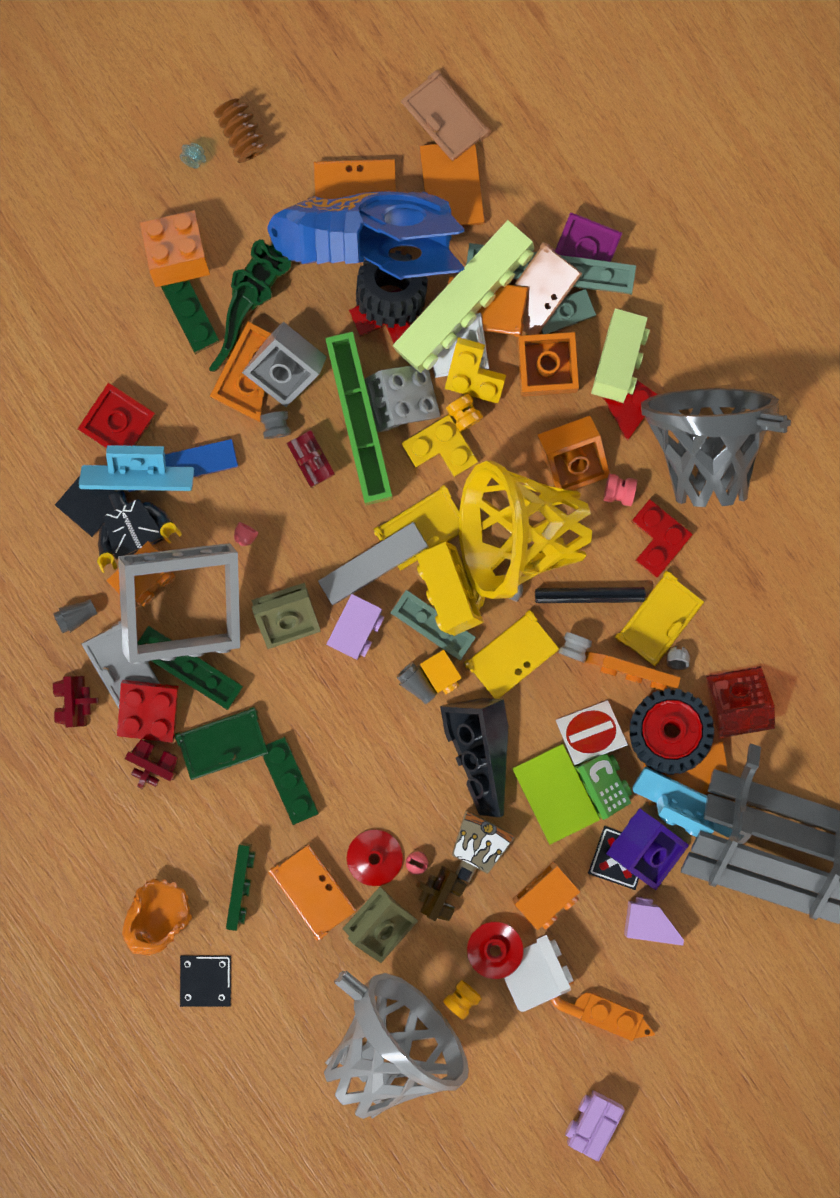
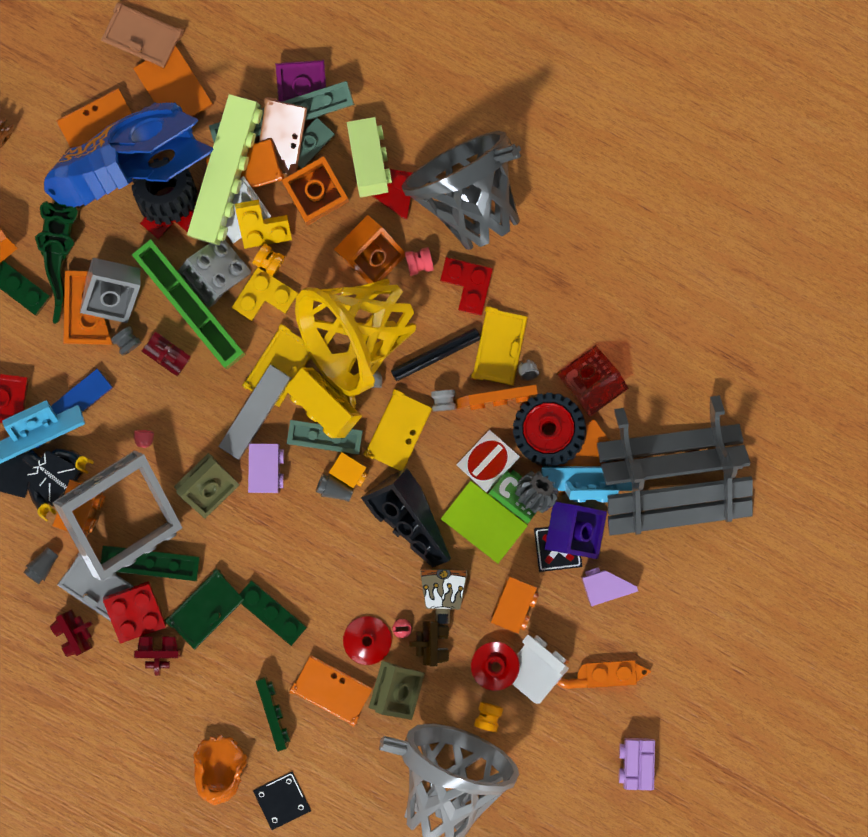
camera: 25 degrees left, 0 degrees up
none -> dark grey gear [515,471,558,514]

